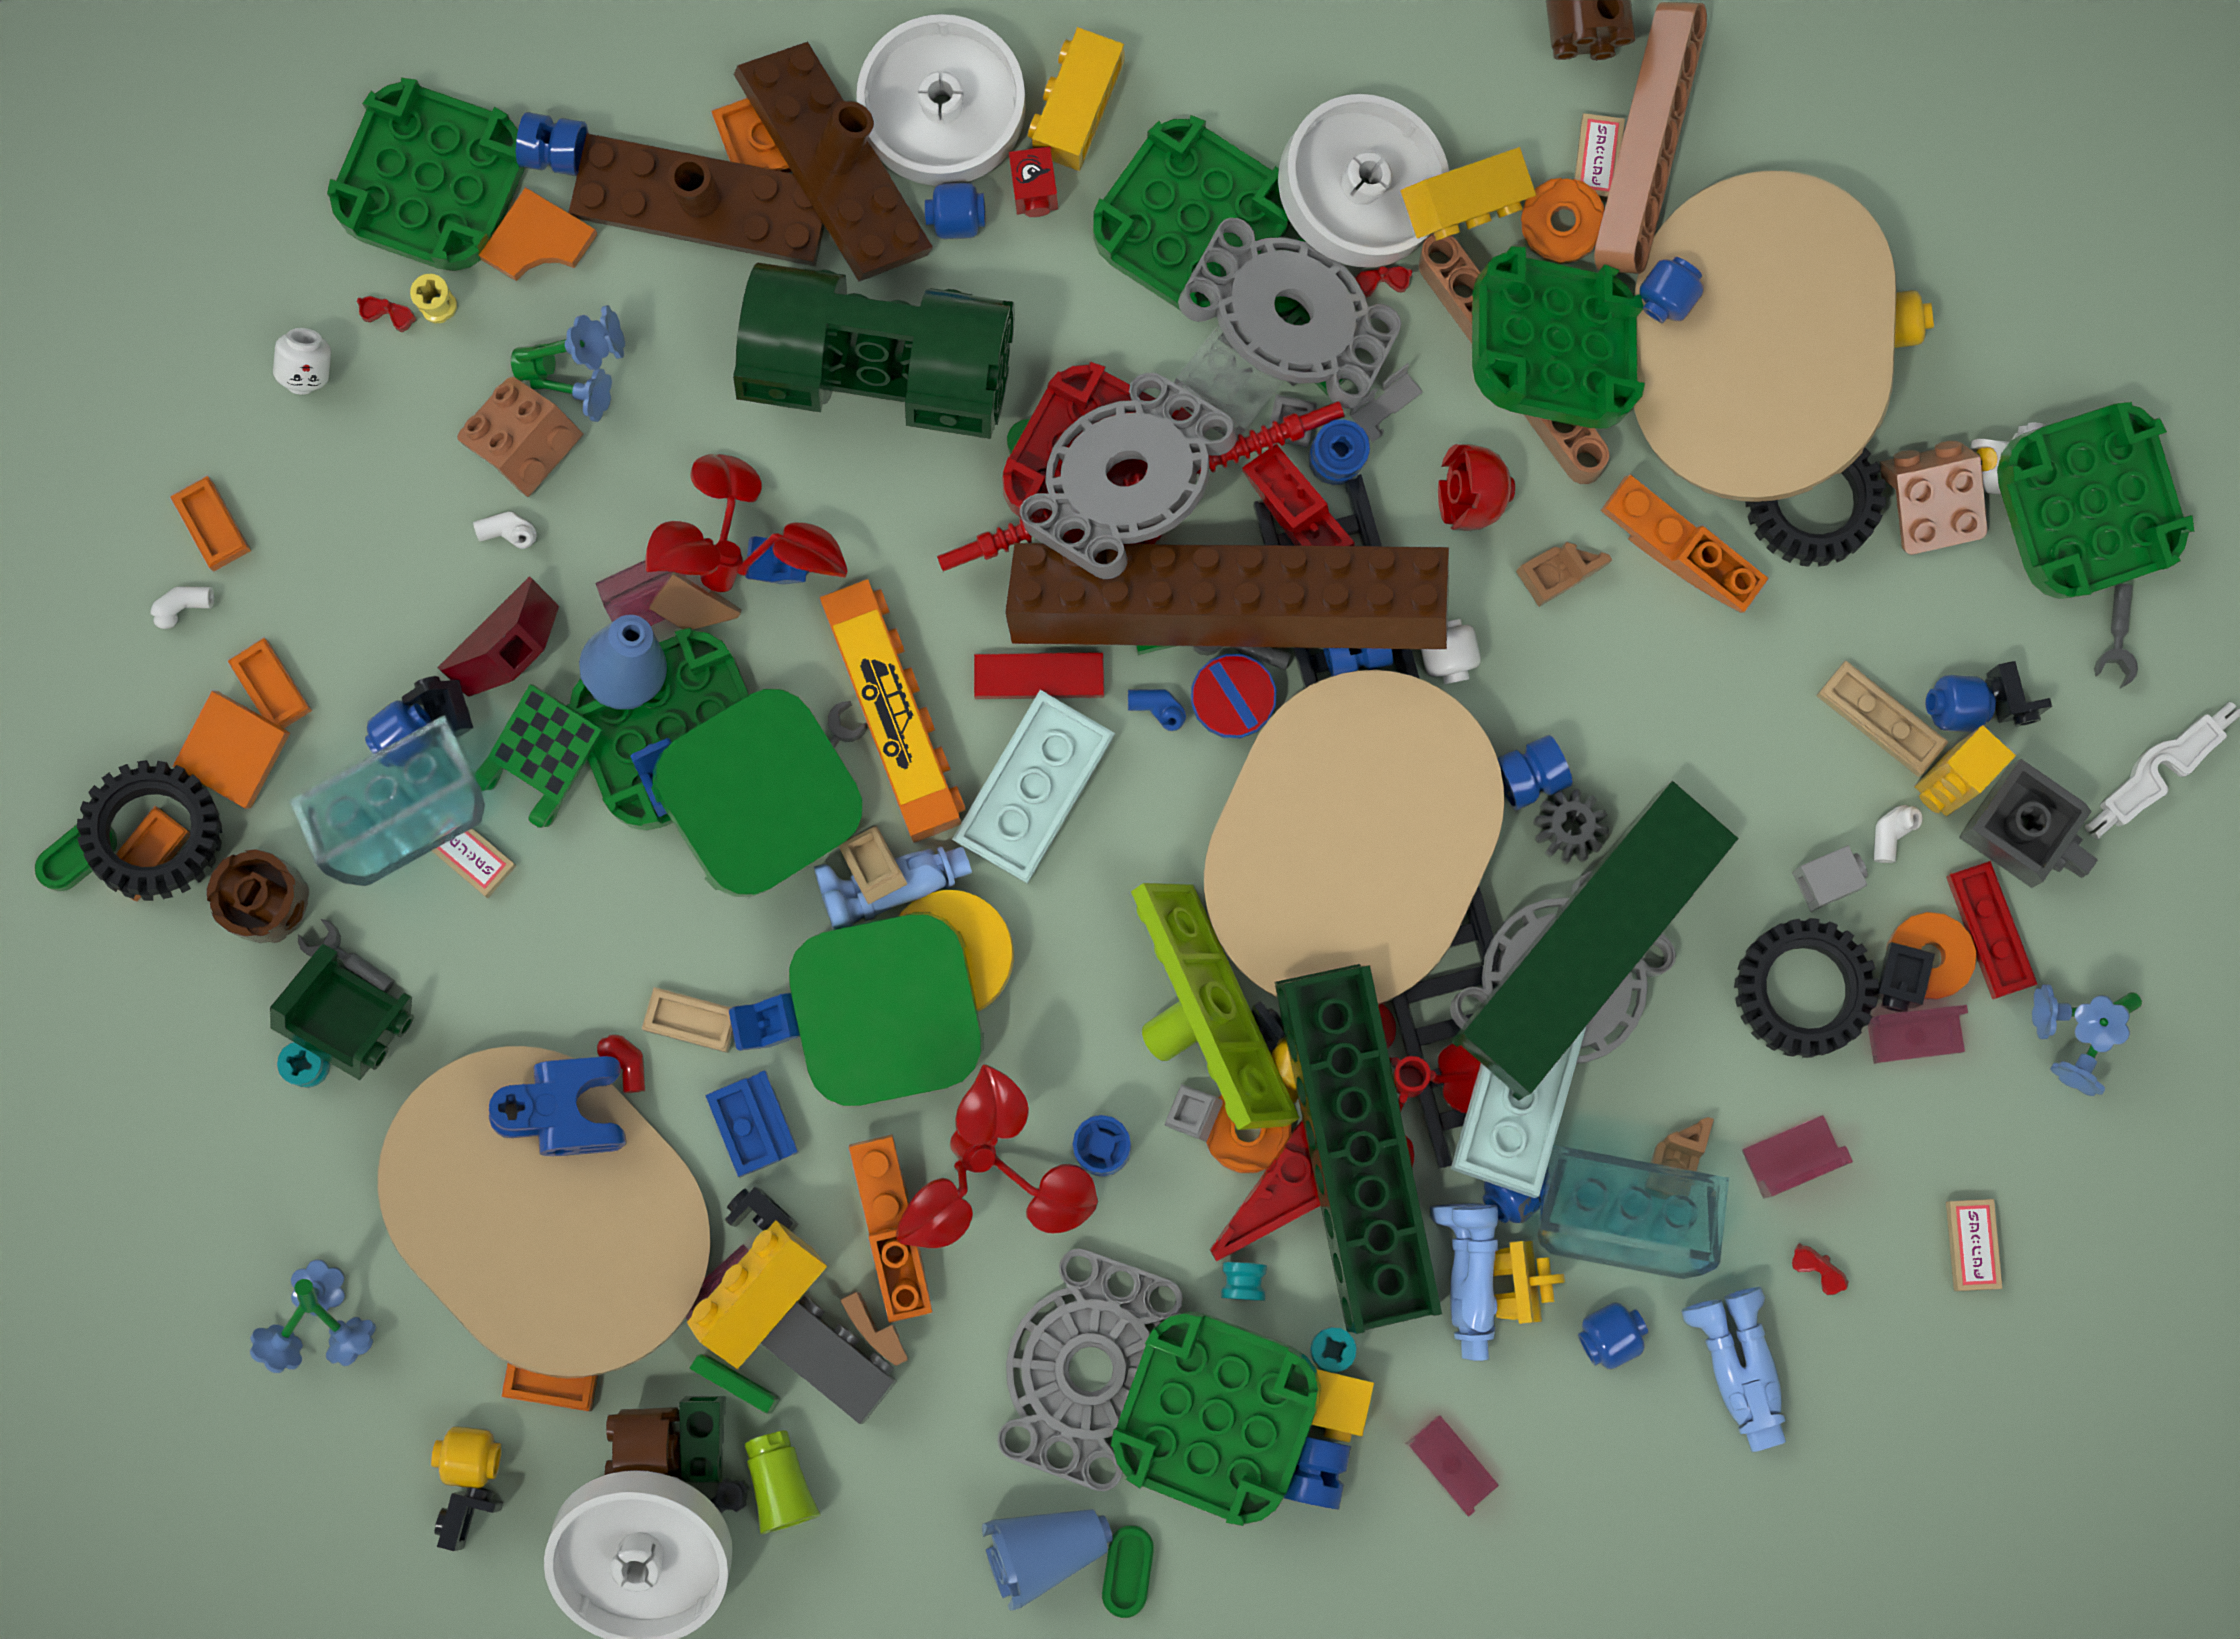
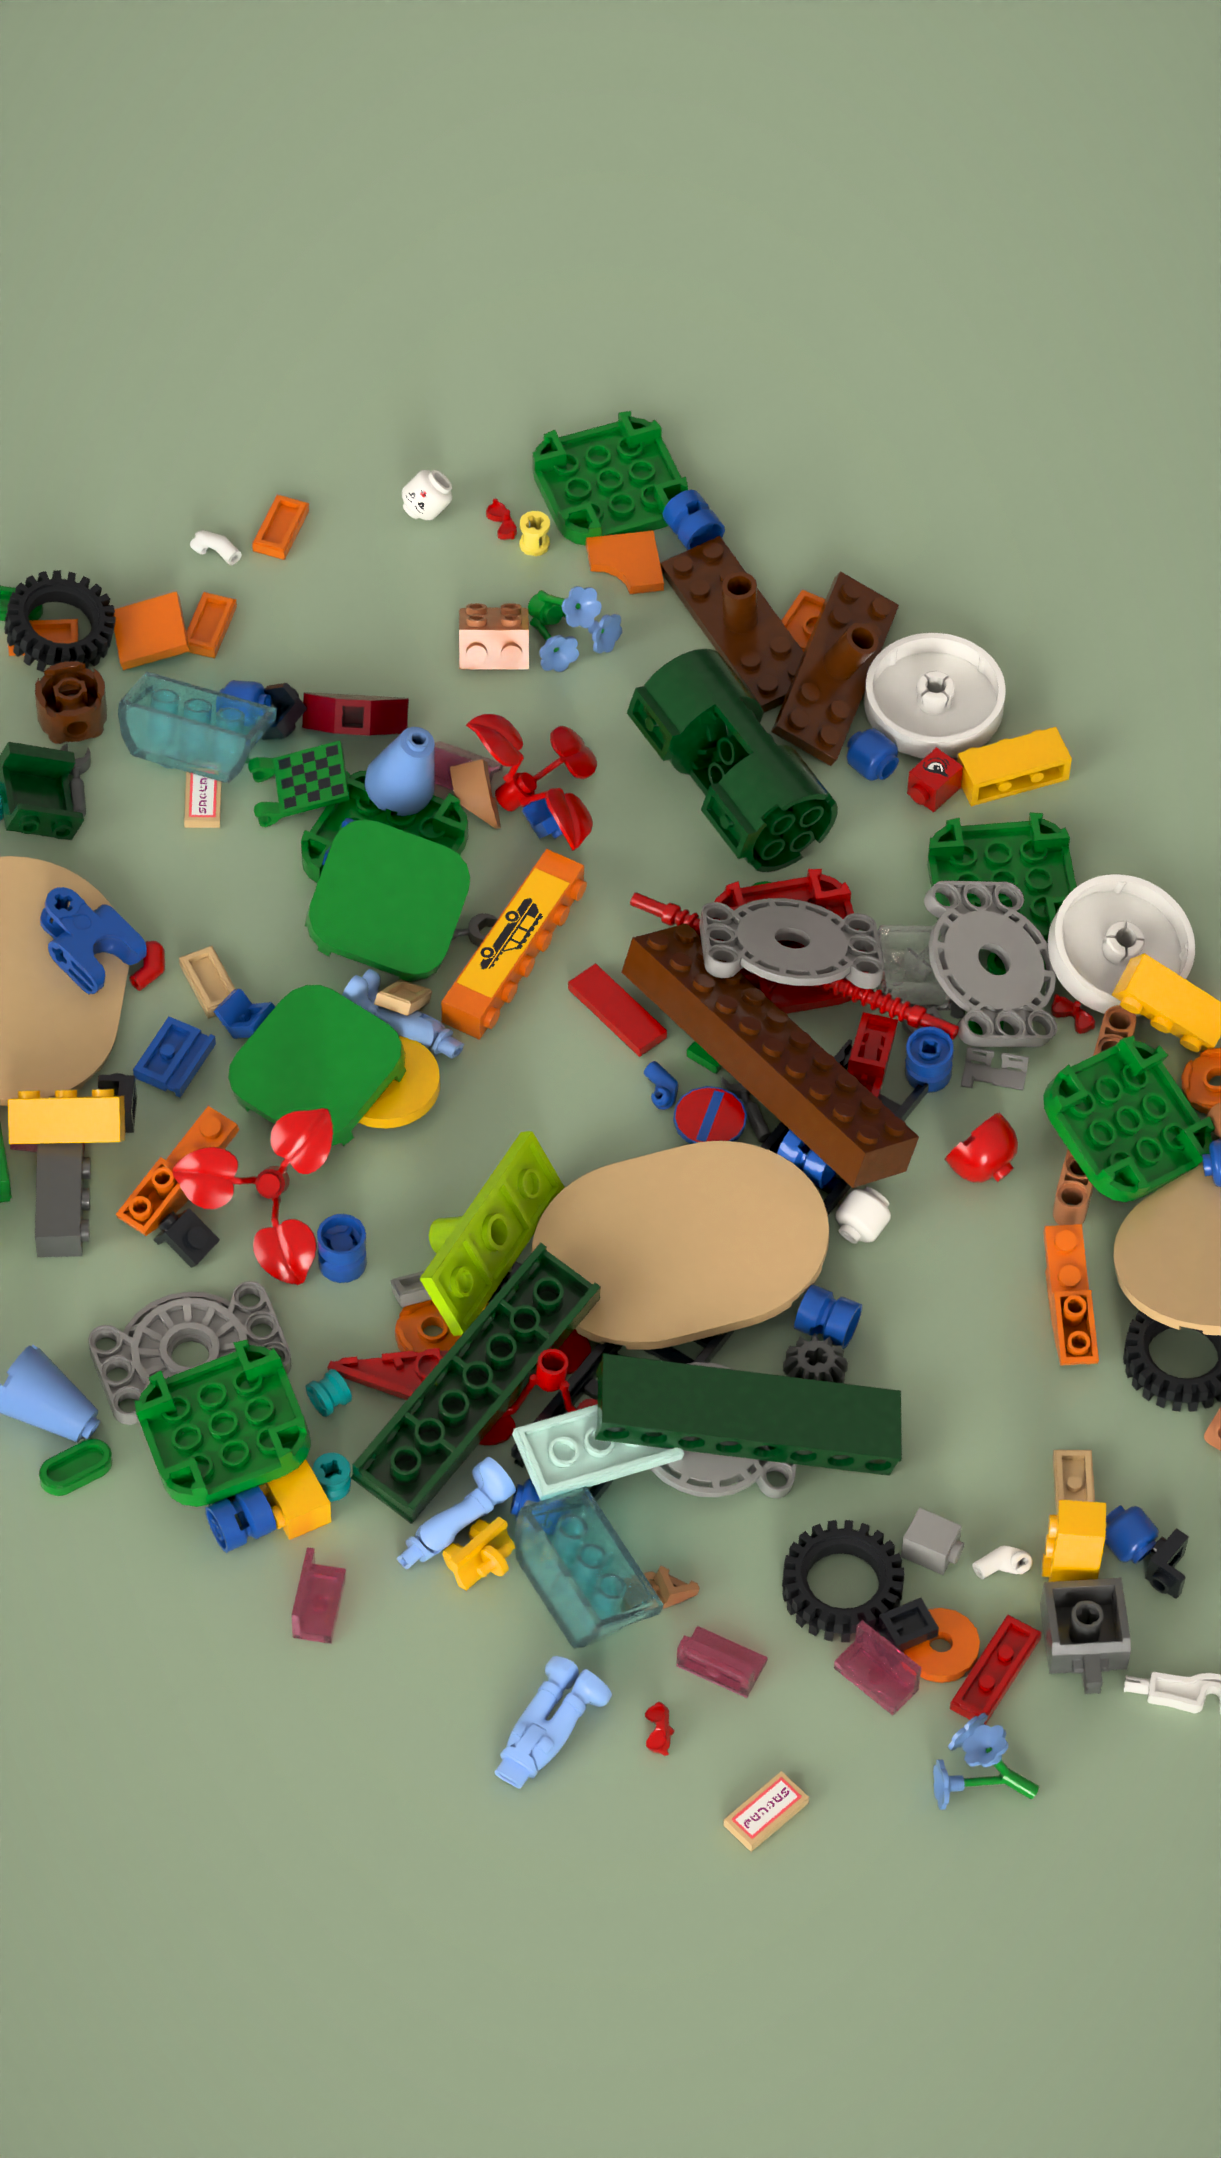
camera: 45 degrees right, 25 degrees down
white arm [473,511,537,549] -> none
medium nougat slope [841,1292,908,1366] -> none
light aqua tile [952,690,1115,884] -> none
medium nougat slope [1516,542,1612,607] -> none
blue head [1578,1302,1649,1370] -> none
none -> black bracket [153,1208,220,1268]

